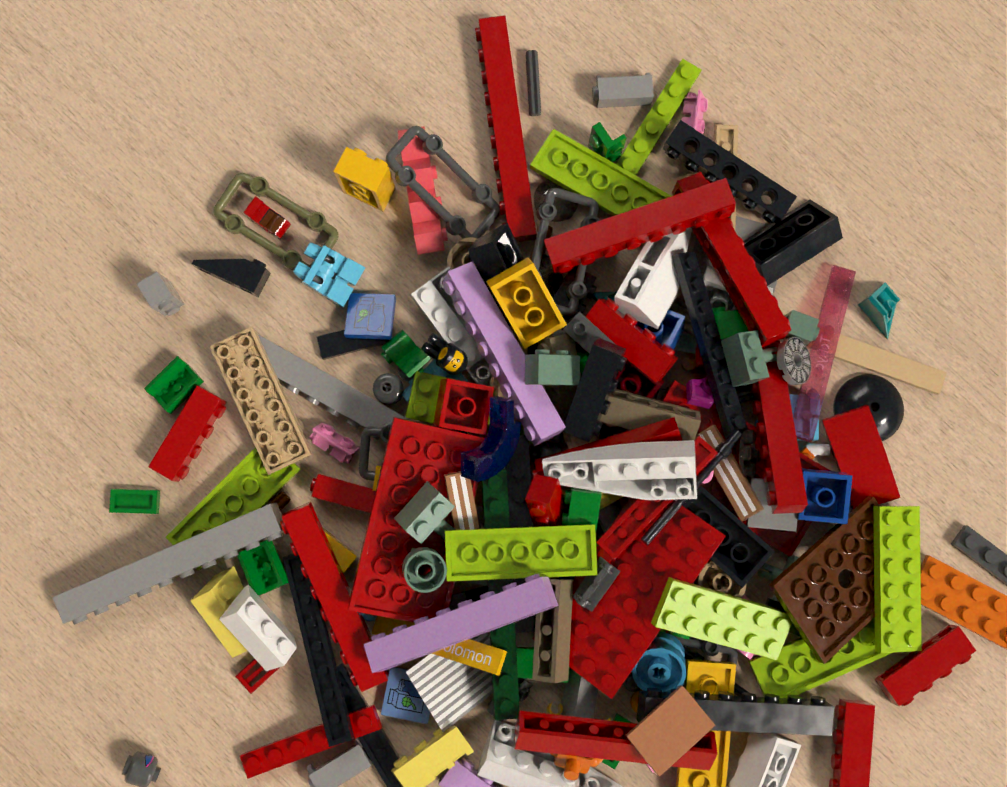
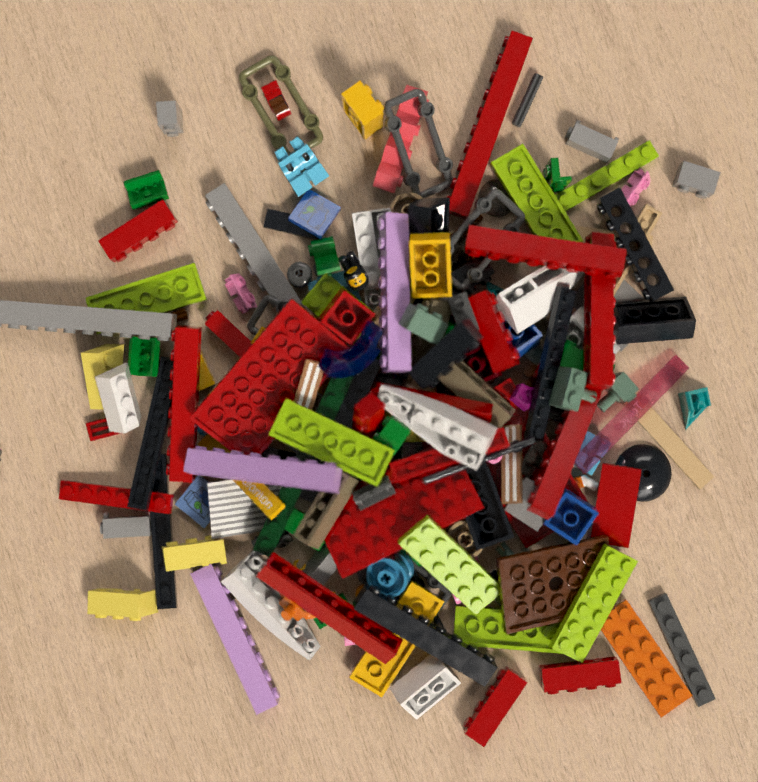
camera: 25 degrees right, 5 degrees up
green tile [109,489,160,514] -> none
black slope [192,259,271,298] -> none
tan plate [210,326,312,475] -> none
sand green brick [394,481,455,544] -> none
sand green piece [402,547,447,593] -> none
nougat tile [625,685,715,777] -> none
tile [776,337,811,385] -> none
none -> light grey brick [673,161,721,199]

